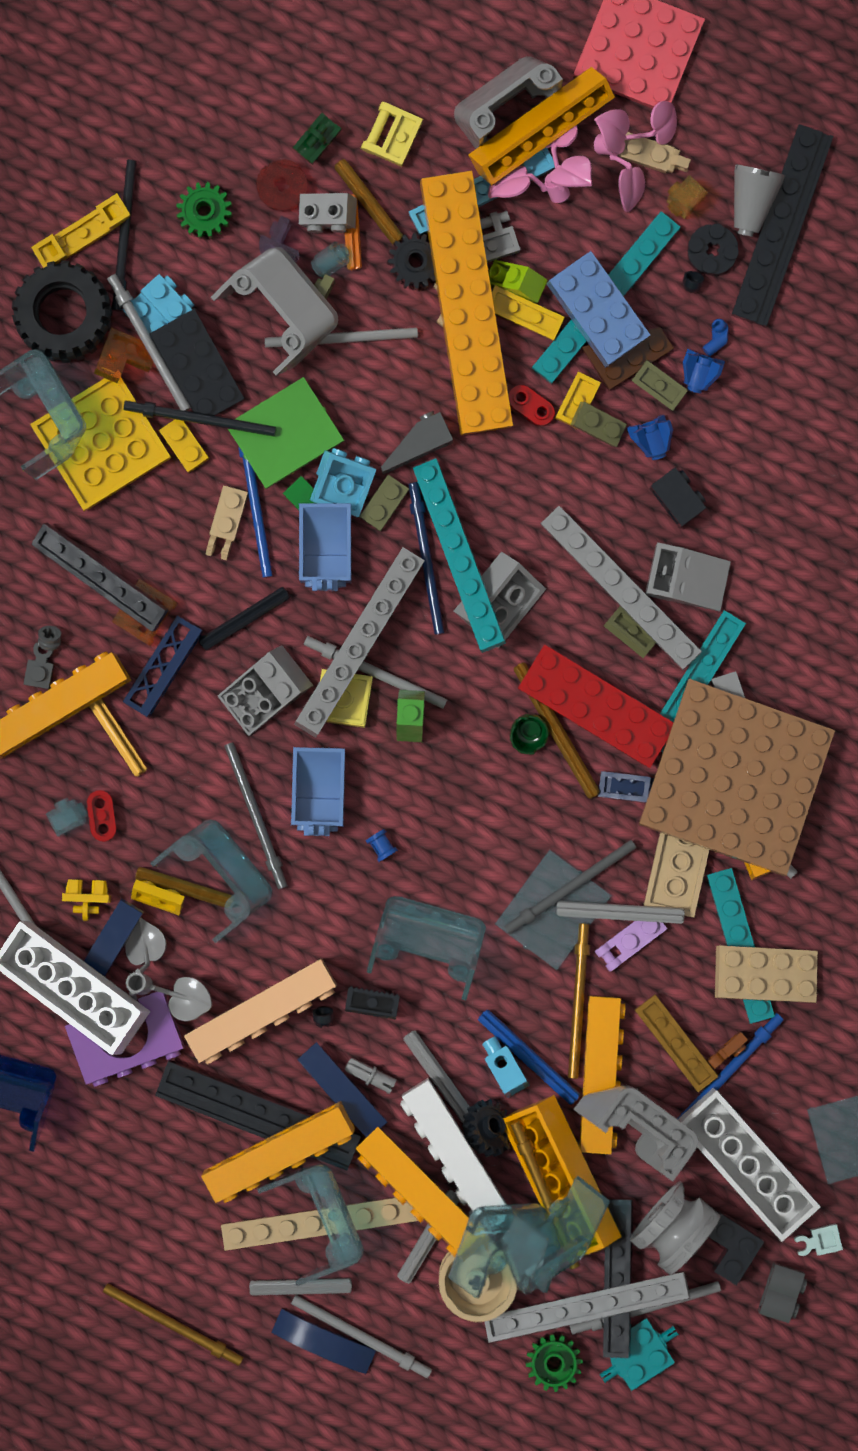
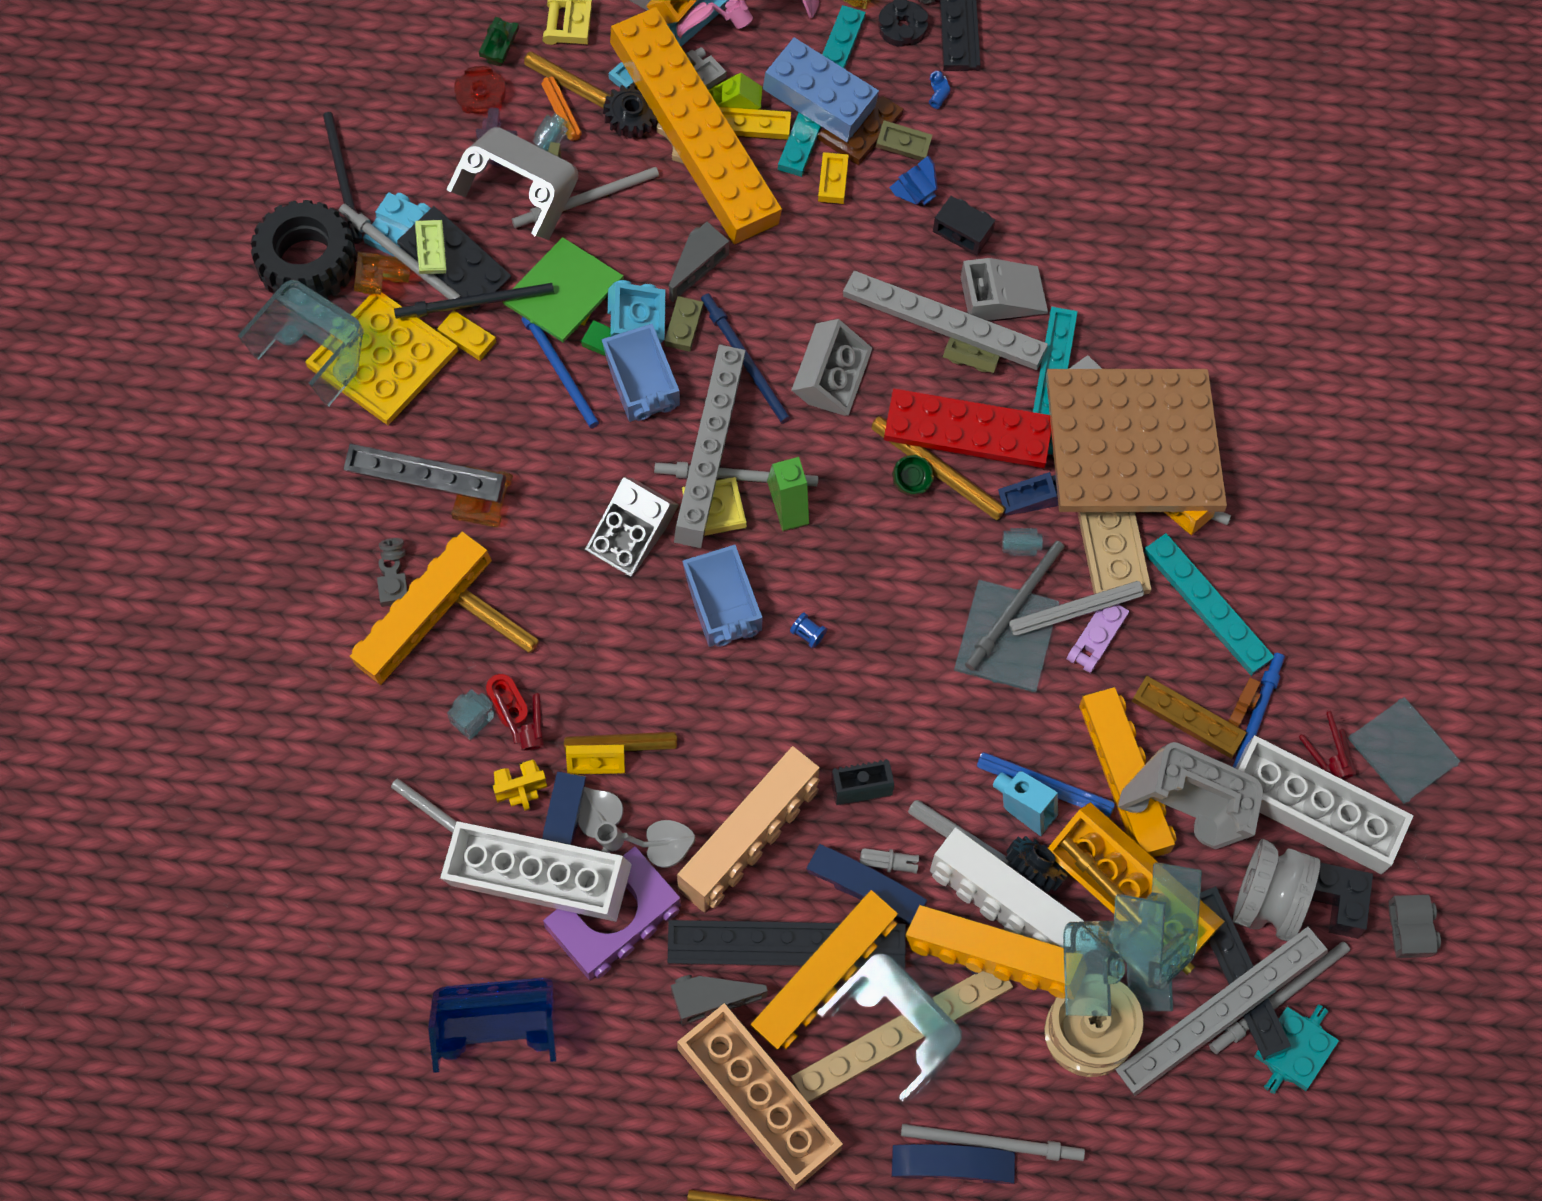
camera: 25 degrees left, 20 degrees down
yellow slope [31,193,131,268] -> none
dark blue fence [123,615,204,718] -> none
clear light blue windscreen [150,820,273,943] -> none
green gear [176,182,232,239] -> none
black axle [199,587,290,650] -> none
tan hinge [206,485,248,561] -> none
dark grey bar [224,742,288,890] -> none
light grey axle [249,1278,352,1295] -> none
light grey brick [299,193,357,233] -> none
black hinge [313,1006,334,1028] -> none
clear light blue windscreen [366,896,486,1000] -> none
light grey axle [397,1190,460,1283] -> none
teal plate [413,458,506,653] -> none
red plate [508,385,555,427] -> none
green gear [525,1333,583,1392] -> none
pearl gold bar [568,923,590,1079] -> none
olive plate [570,402,627,447] -> none
black hinge [682,271,704,293] -> none
blue brick [683,349,725,394] -> none
tan plate [715,946,818,1003] -> none
light aqua plate [794,1223,843,1256] -> none
none -> yellowish green plate [415,220,446,274]
none -> dark red plant [494,689,544,751]
none -> dark grey slope [671,975,768,1026]
none -> light nougat brick [677,1003,843,1191]
none -> clear light blue brick [1002,528,1043,556]
none -> dark red plant [1299,711,1356,780]

